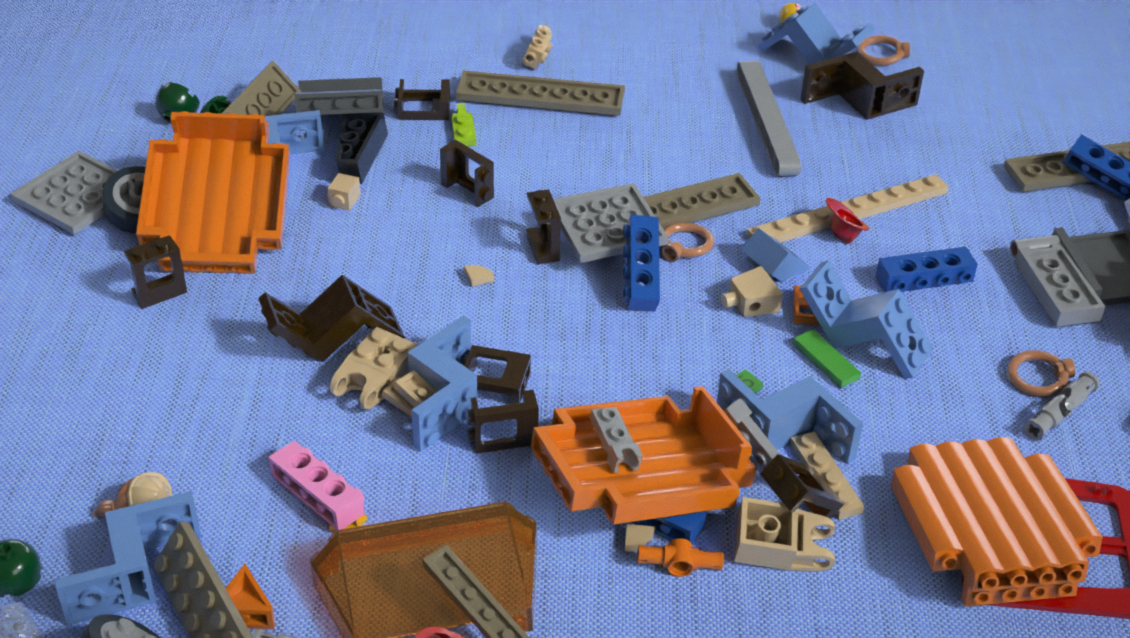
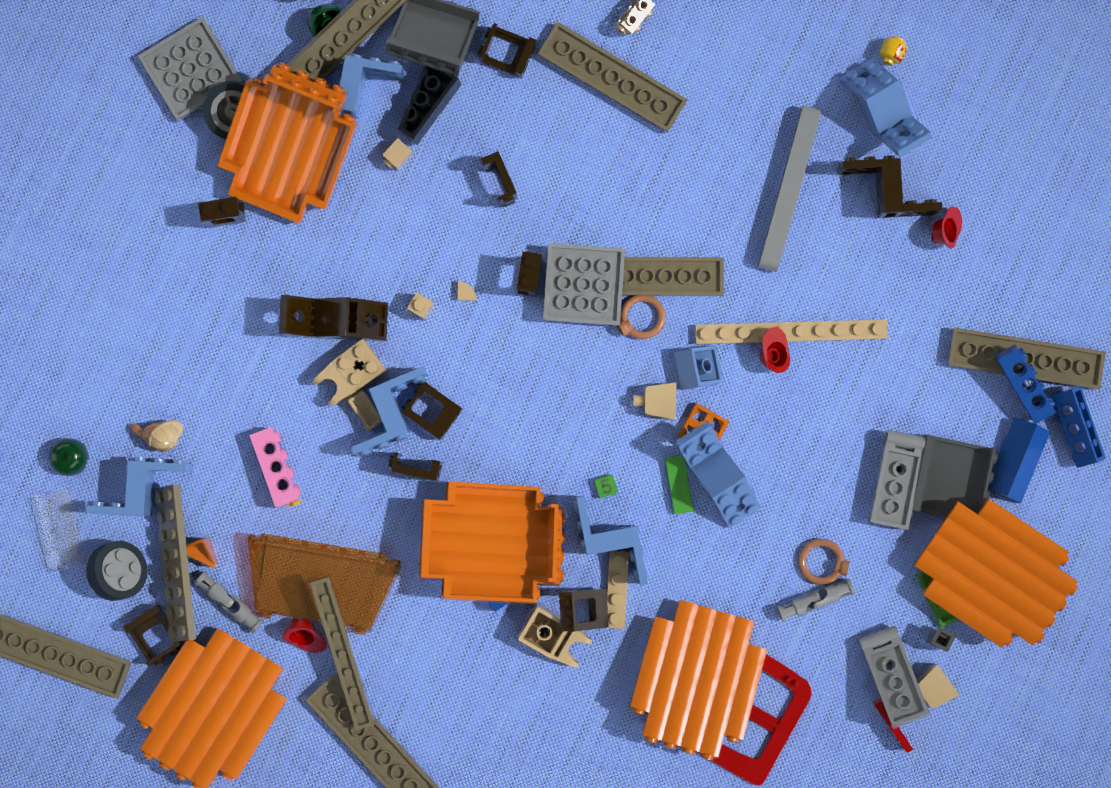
camera: 25 degrees right, 45 degrees up
tan plate [394,370,437,408] -> none
lime hinge [452,103,476,146] -> none
light grey plate [590,407,642,473] -> none
blue brick [623,215,660,312] -> none
orange pin [637,538,724,577] -> none
light grey plate [724,399,781,469] -> none
nougat piece [857,35,910,66] -> none
blue brick [876,246,978,292] -> none
none -> tan brick [407,292,434,320]
none -> red piece [931,206,963,249]

